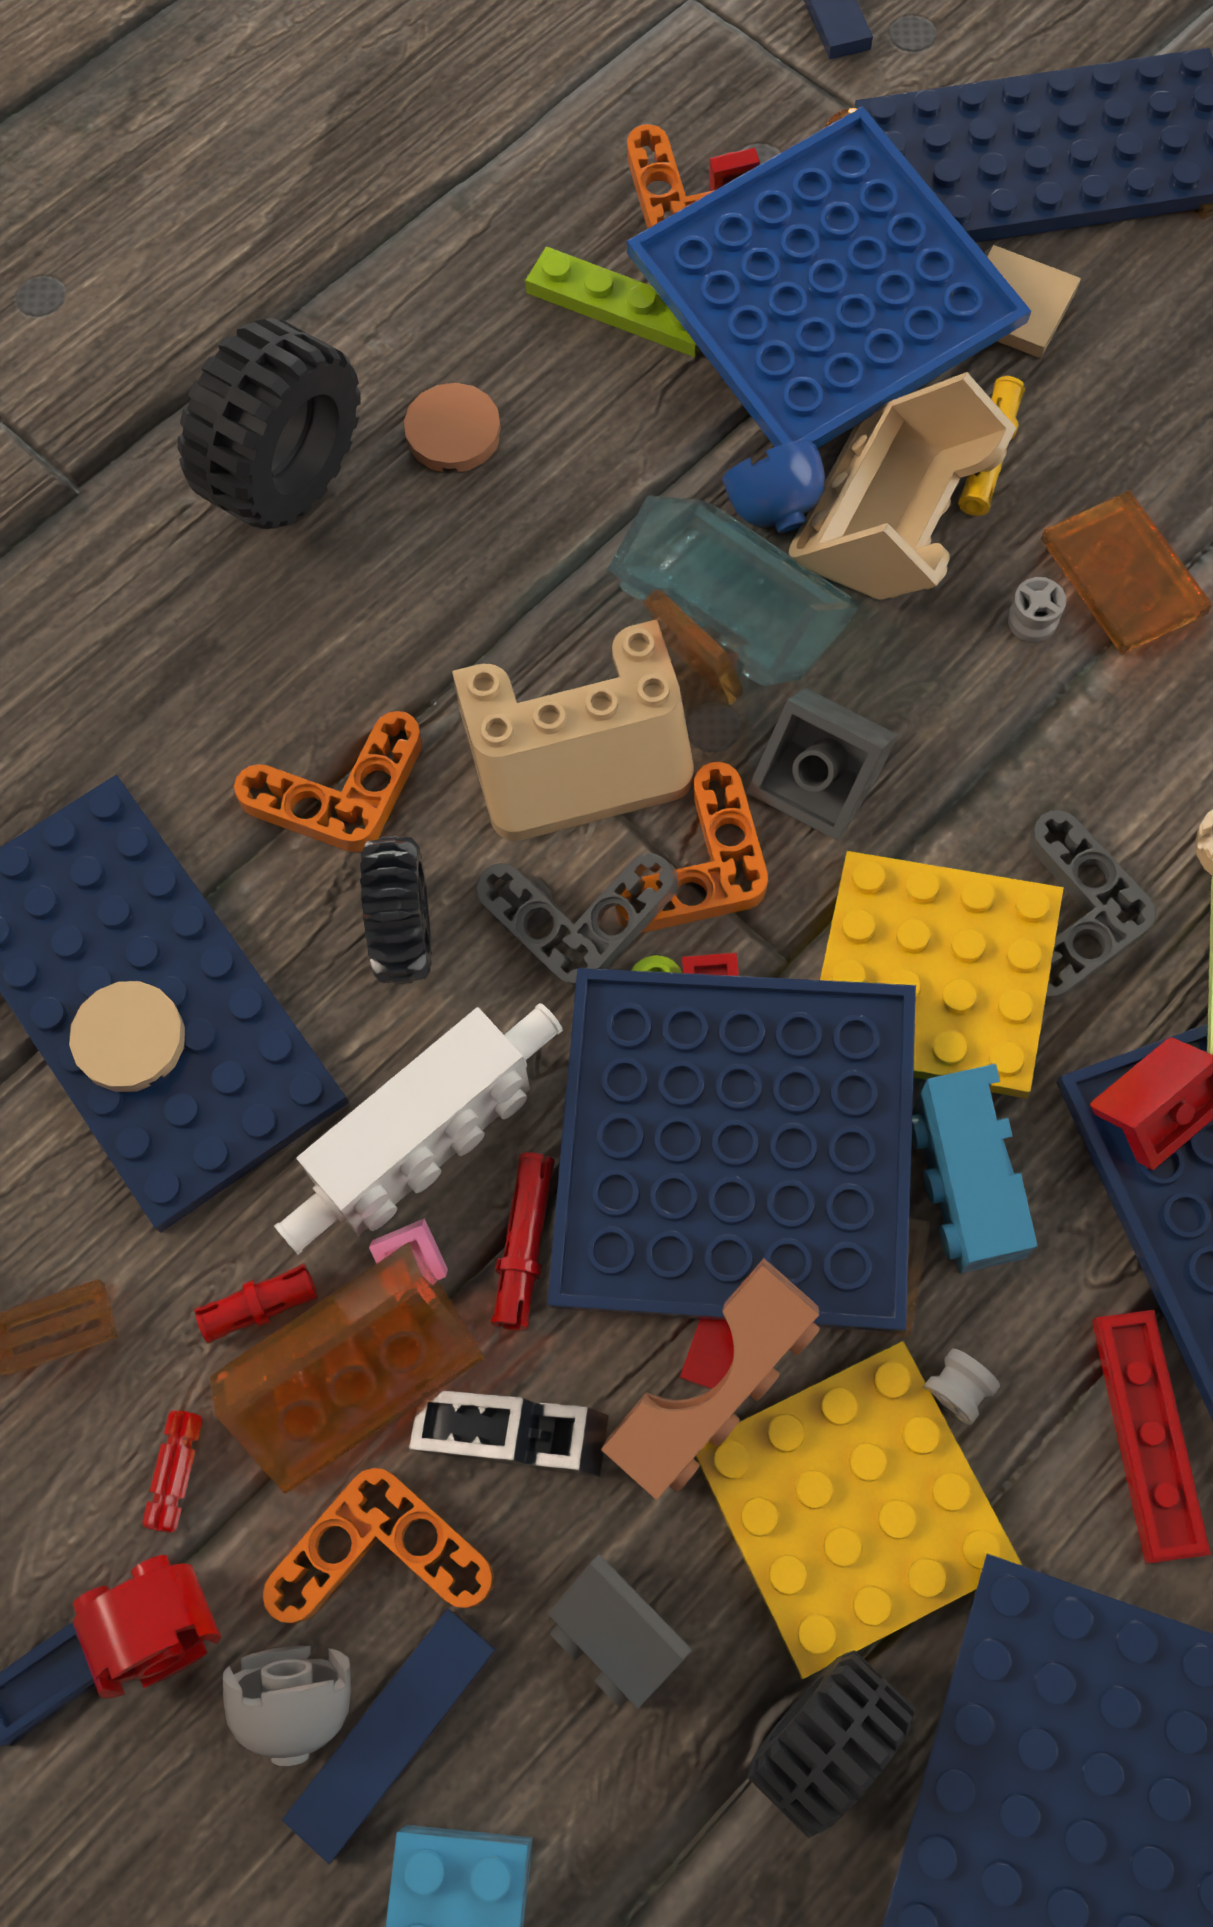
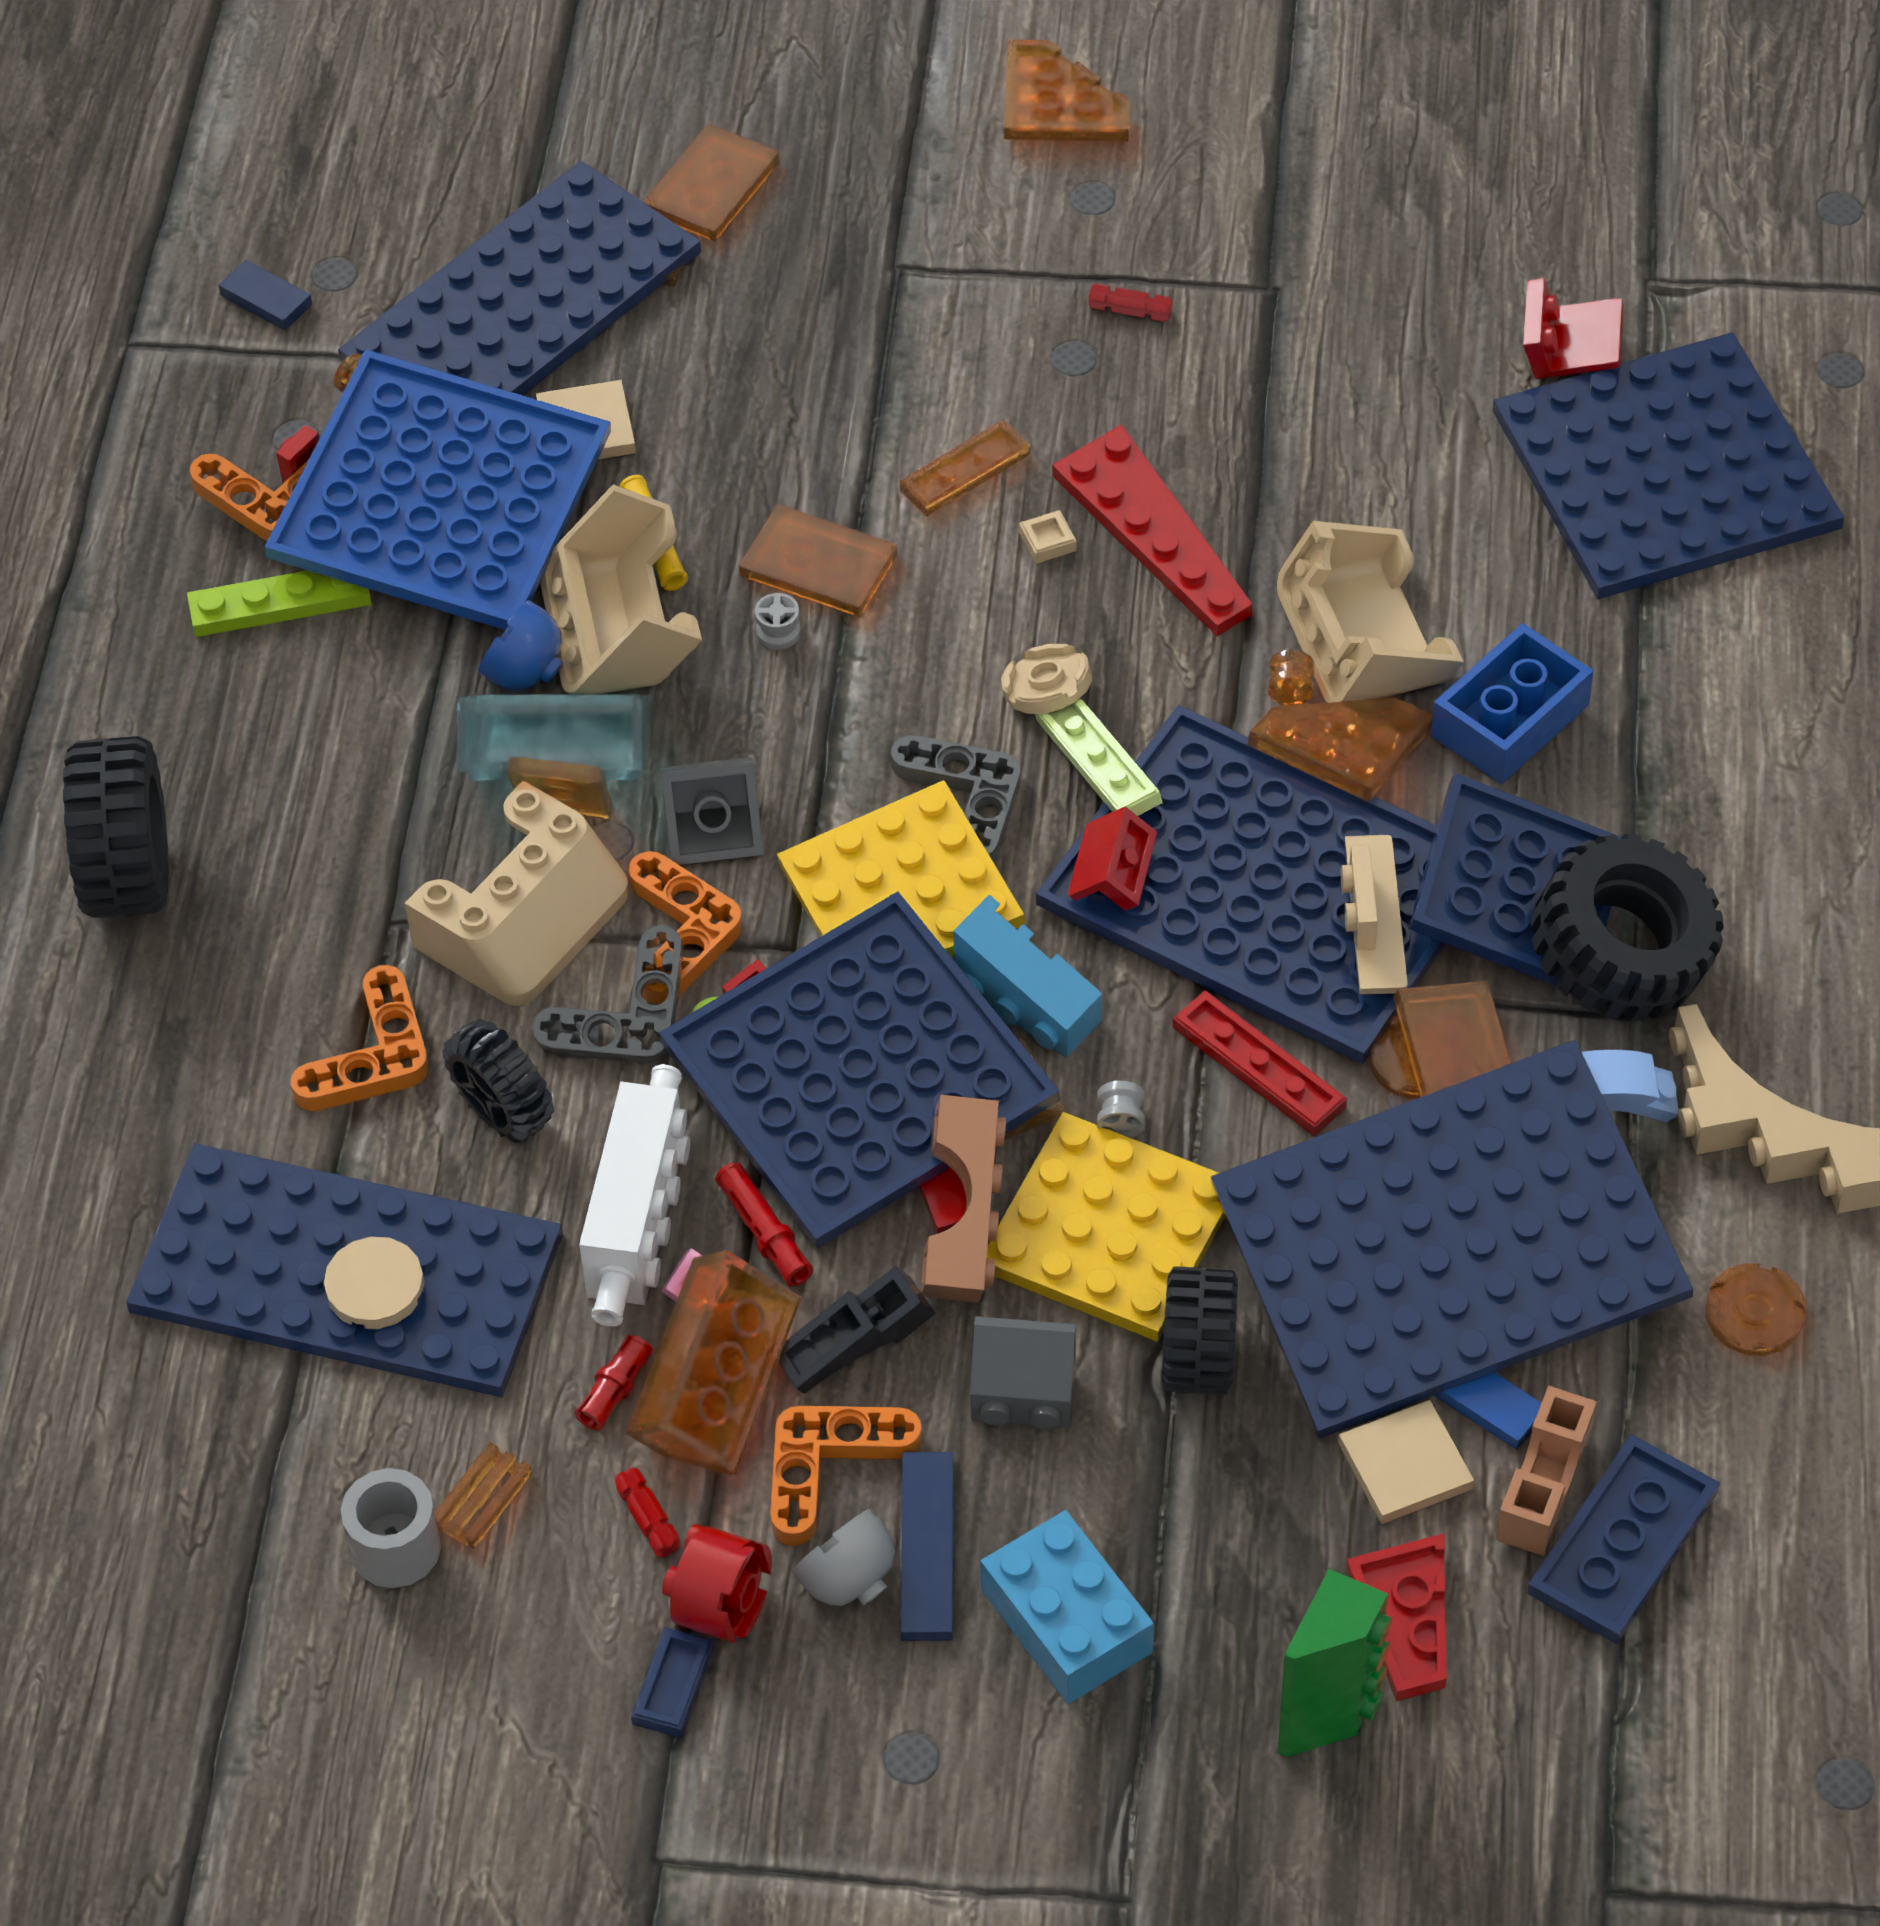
camera: 40 degrees left, 15 degrees down
nougat tile [404,383,501,473] -> none

